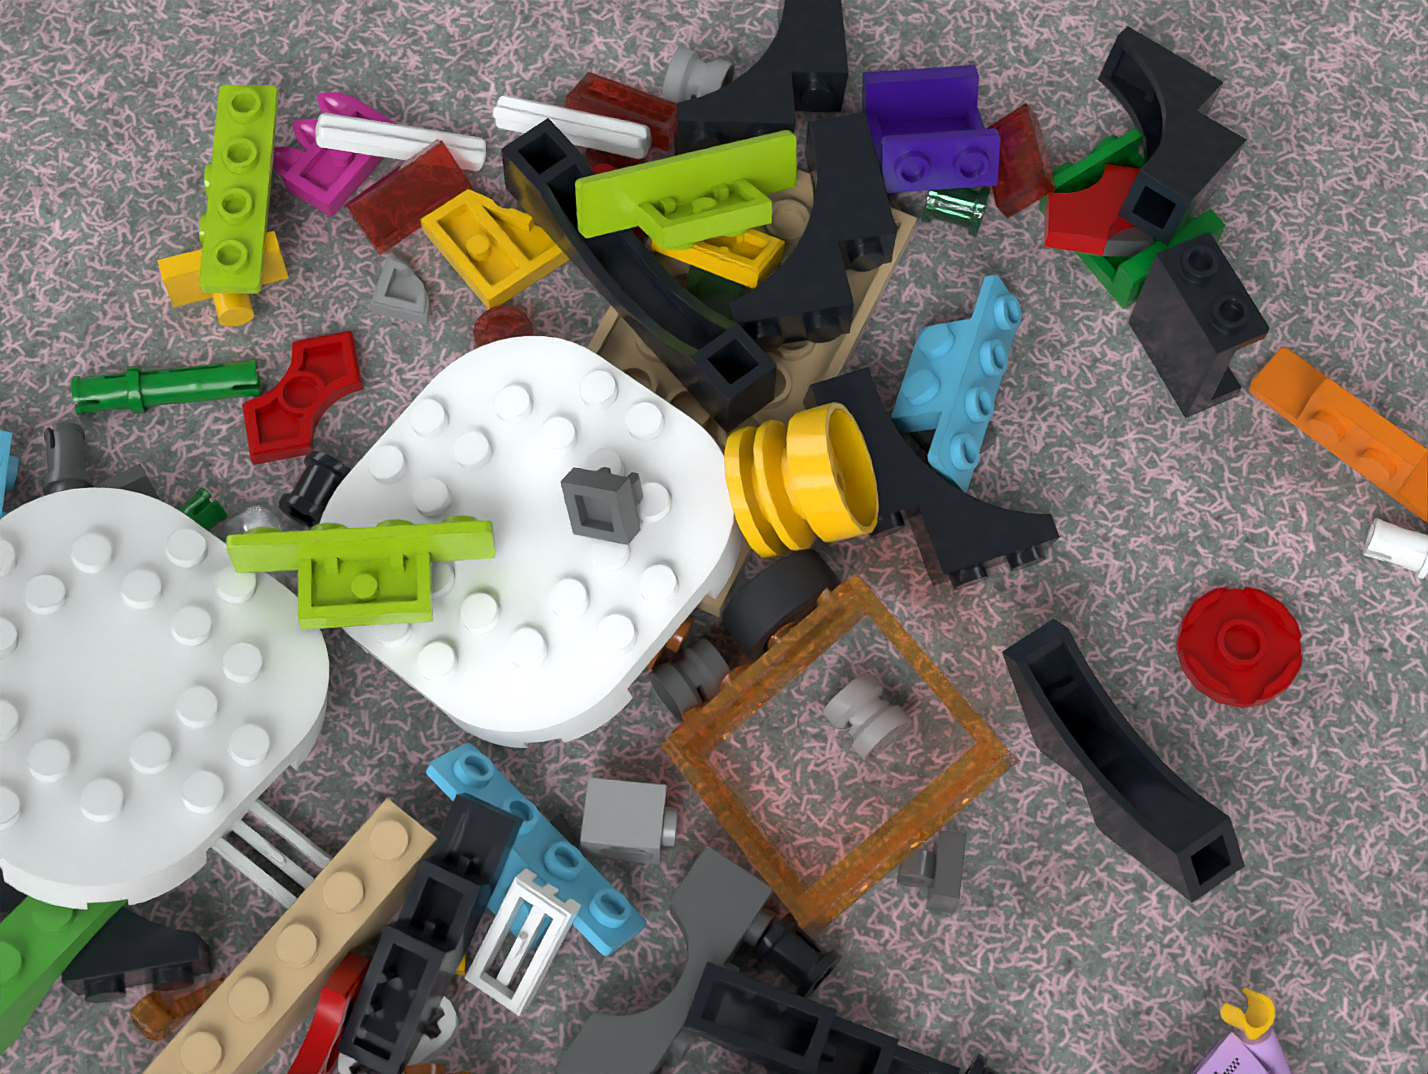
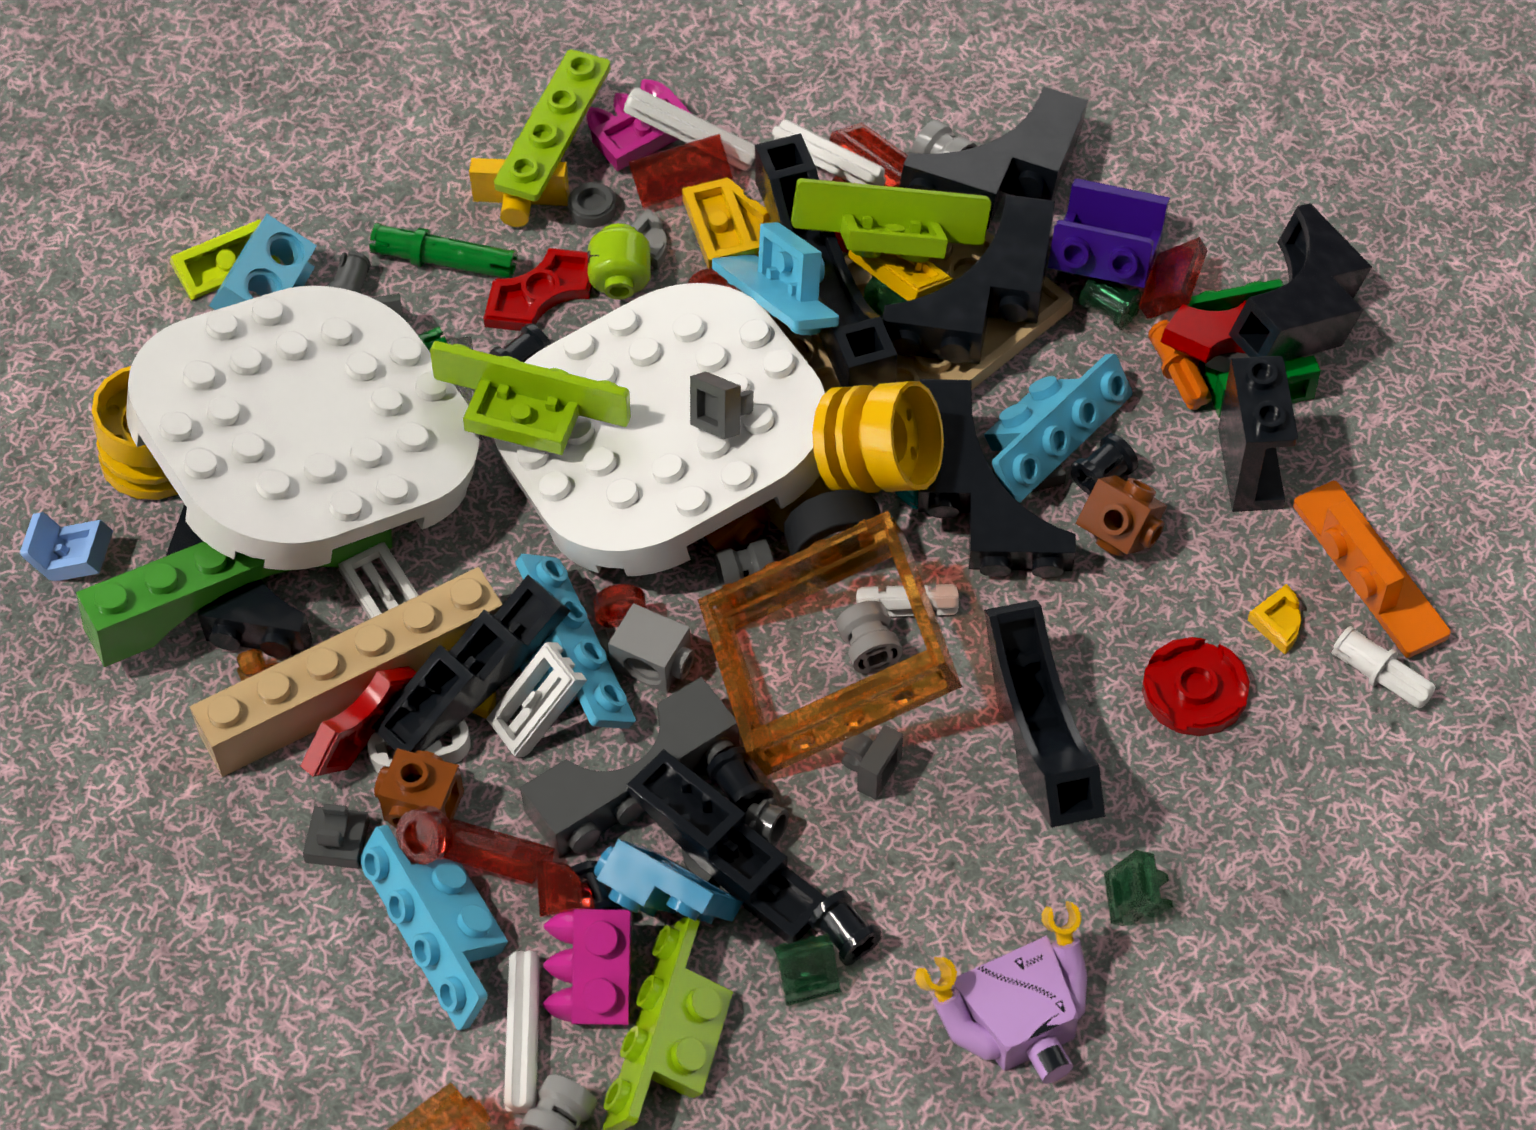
camera: 25 degrees right, 10 degrees down
none -> dark grey tile [568,182,616,228]
none -> lime head [588,223,651,300]
none -> clear red tile [593,584,647,628]
none -> medium azure bracket [712,222,839,335]
none -> dark grey plate [746,798,789,847]
none -> white axle [856,584,959,617]
none -> black bush [1071,433,1139,495]
none -> dark orange brick [1075,475,1168,556]
none -> clear green tile [1104,850,1173,926]
none -> orange axle [1148,319,1212,410]
none -> yellow tile [1247,584,1301,654]

